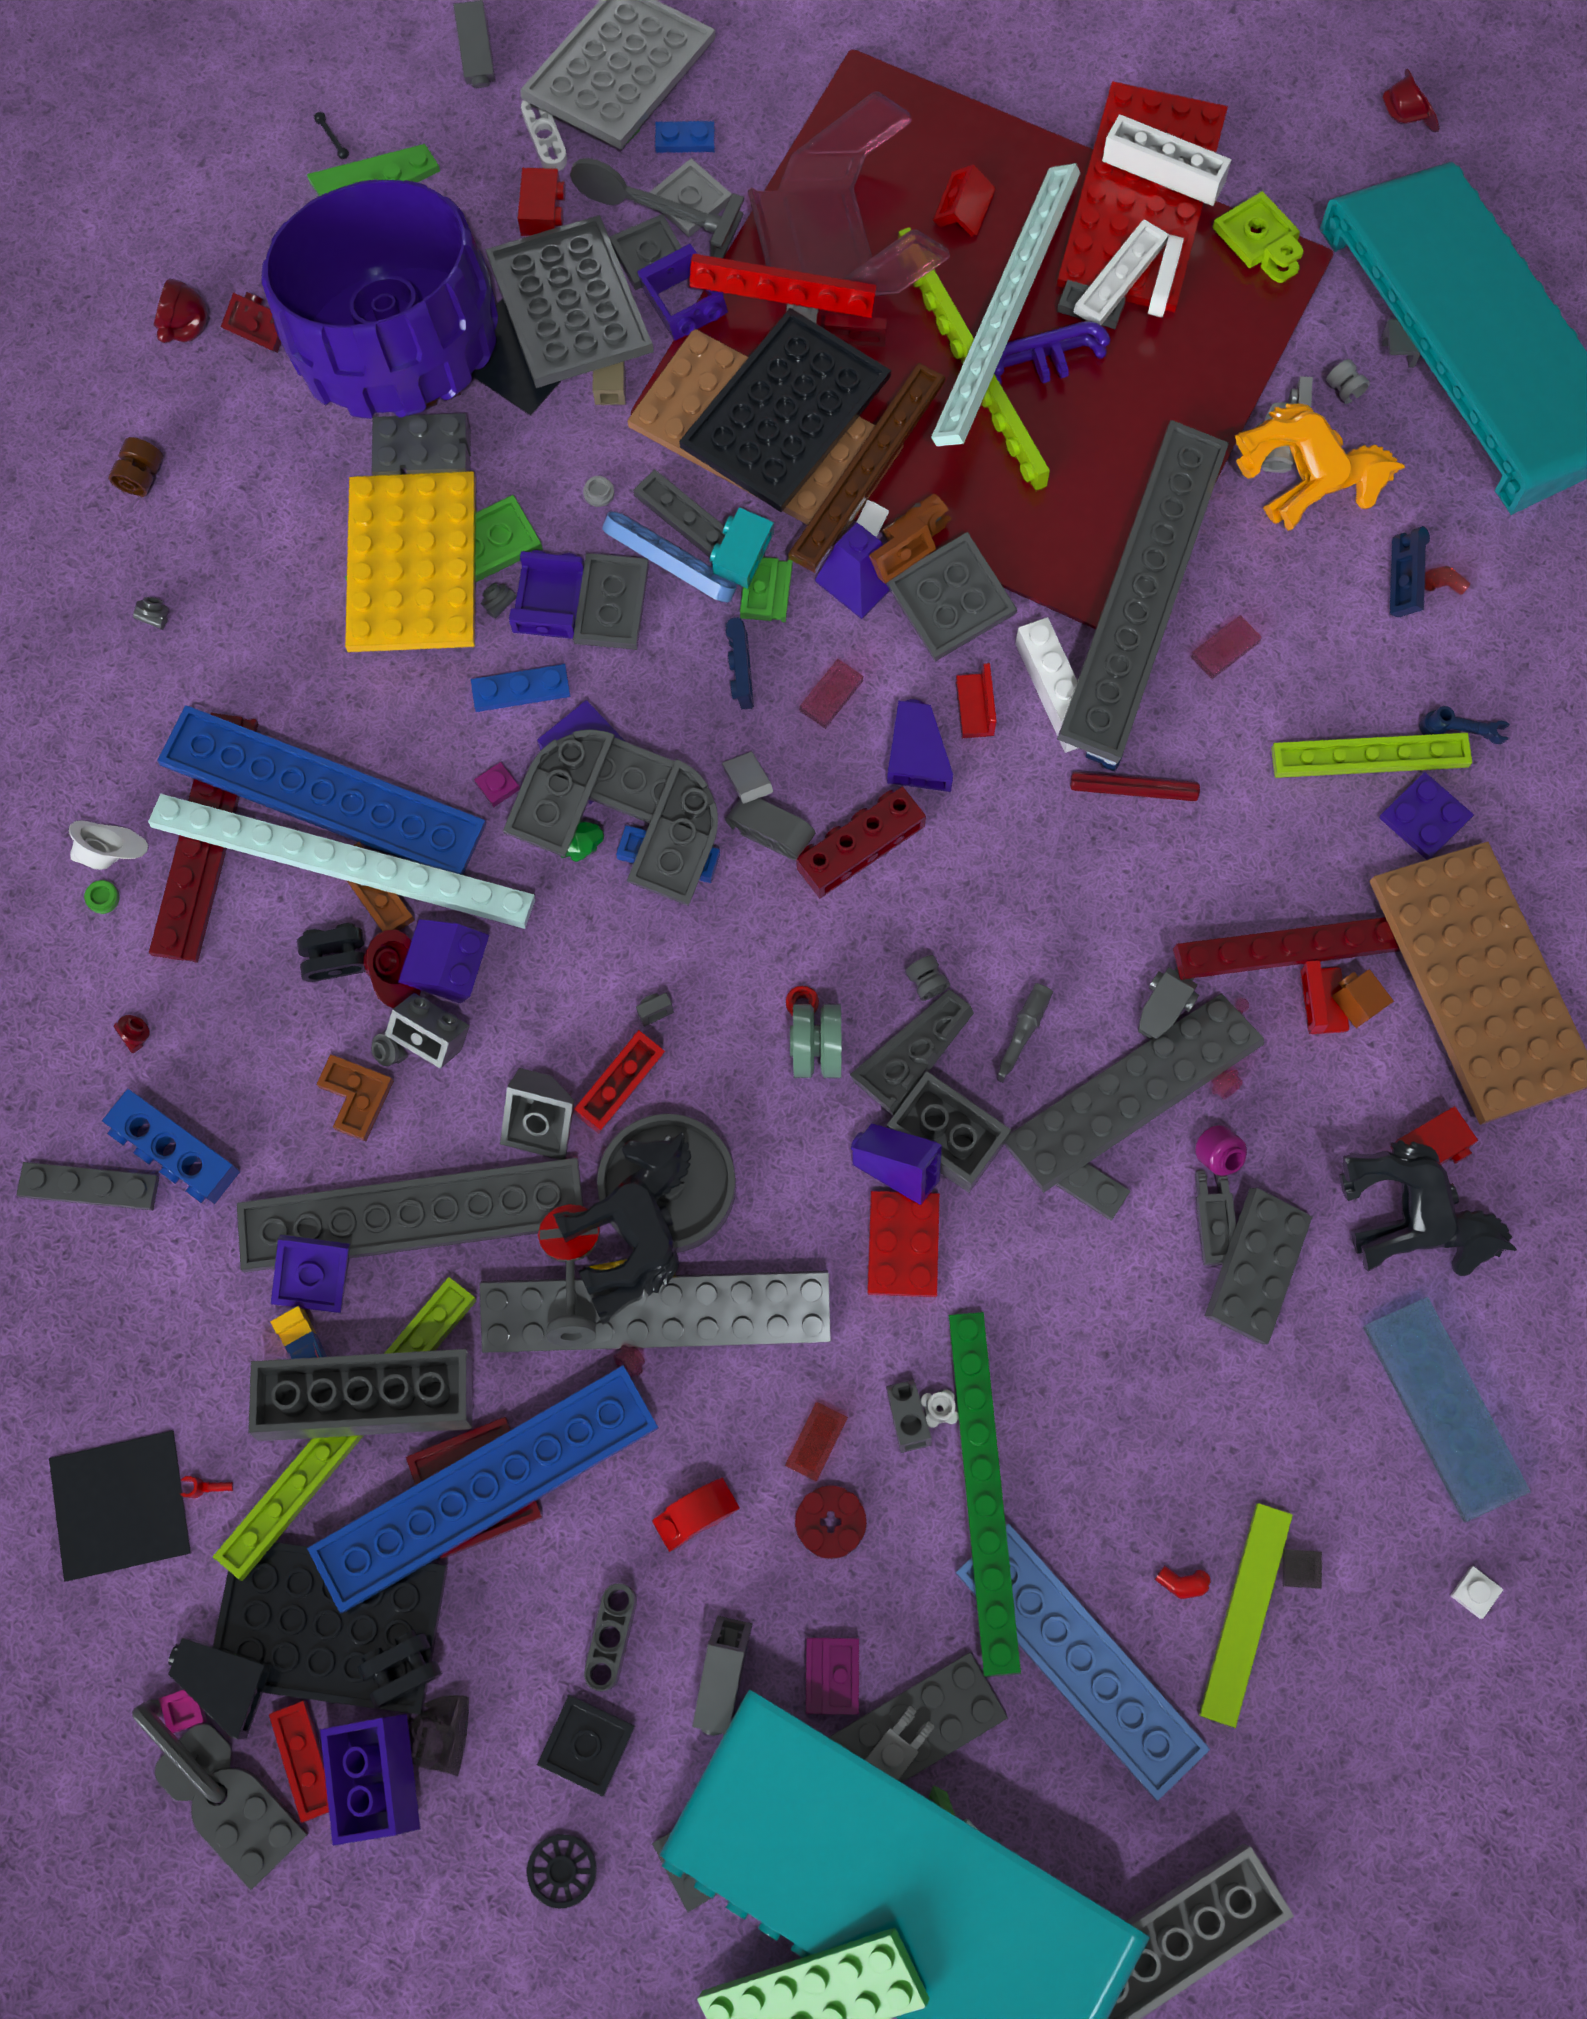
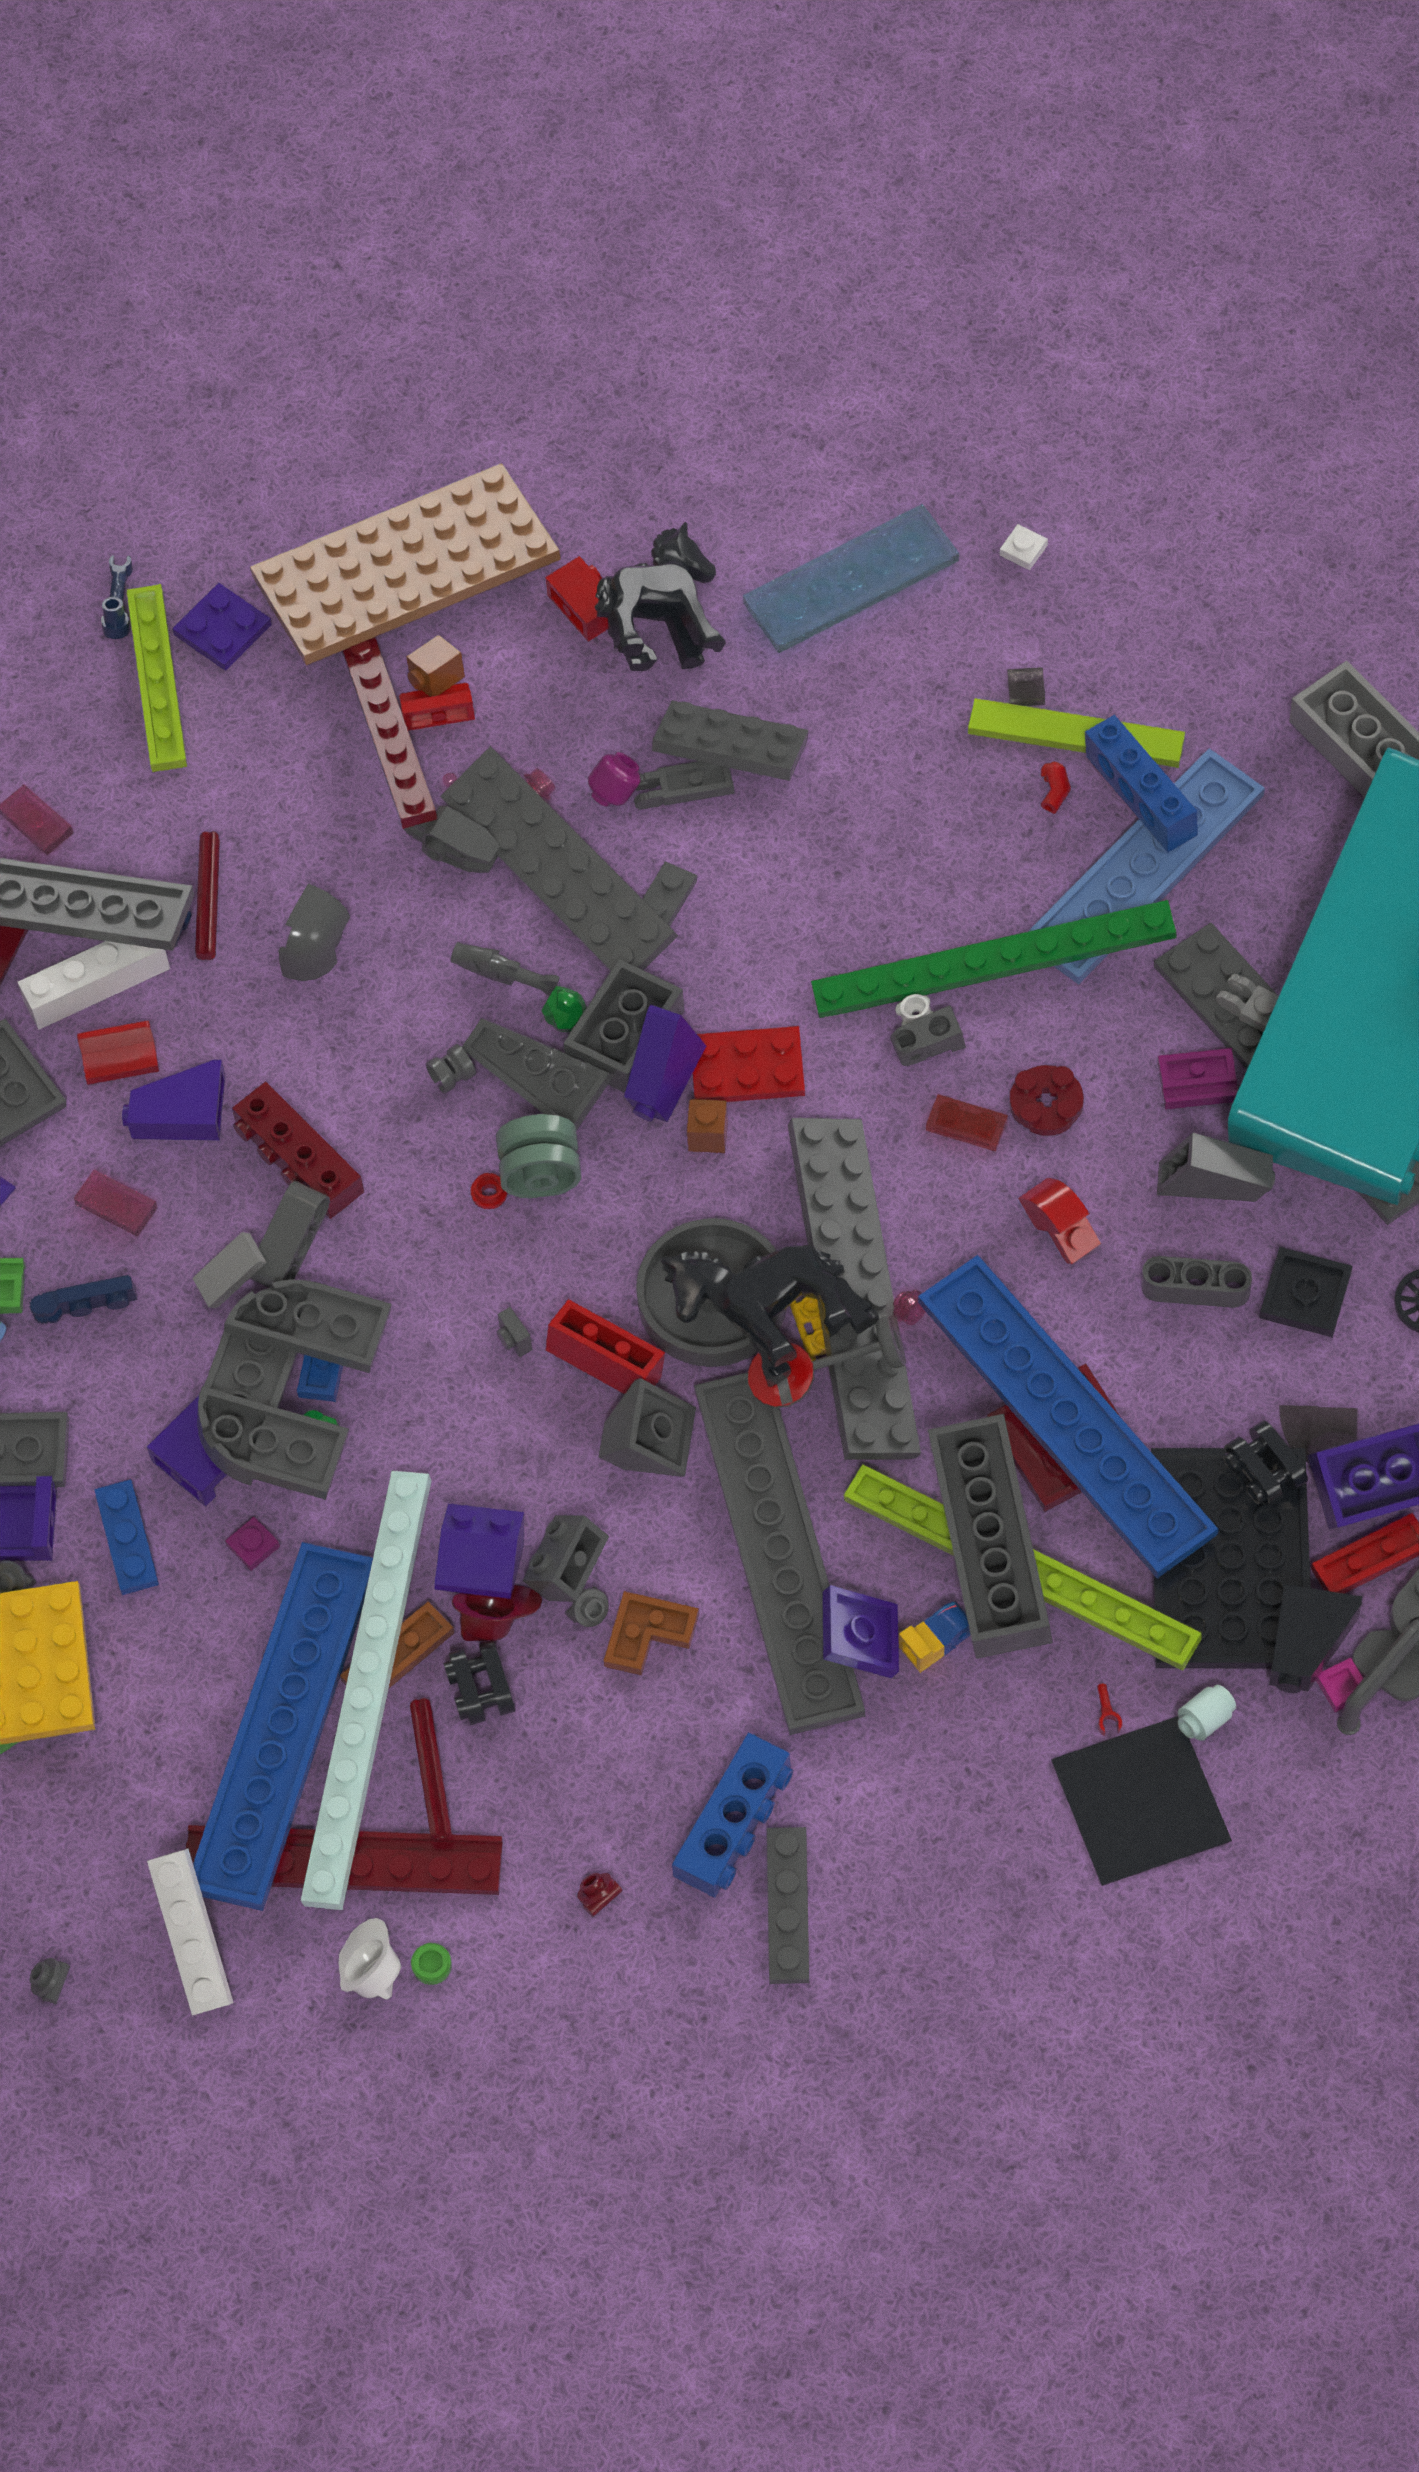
camera: 95 degrees left, 10 degrees down
none -> white plate [147,1849,234,2016]
none -> dark grey brick [278,884,350,981]
none -> dark red axle [410,1698,452,1842]
none -> green rock [541,986,587,1032]
none -> dark orange brick [687,1099,728,1153]
none -> blue brick [1085,714,1198,853]
none -> light aqua brick [1178,1685,1236,1741]

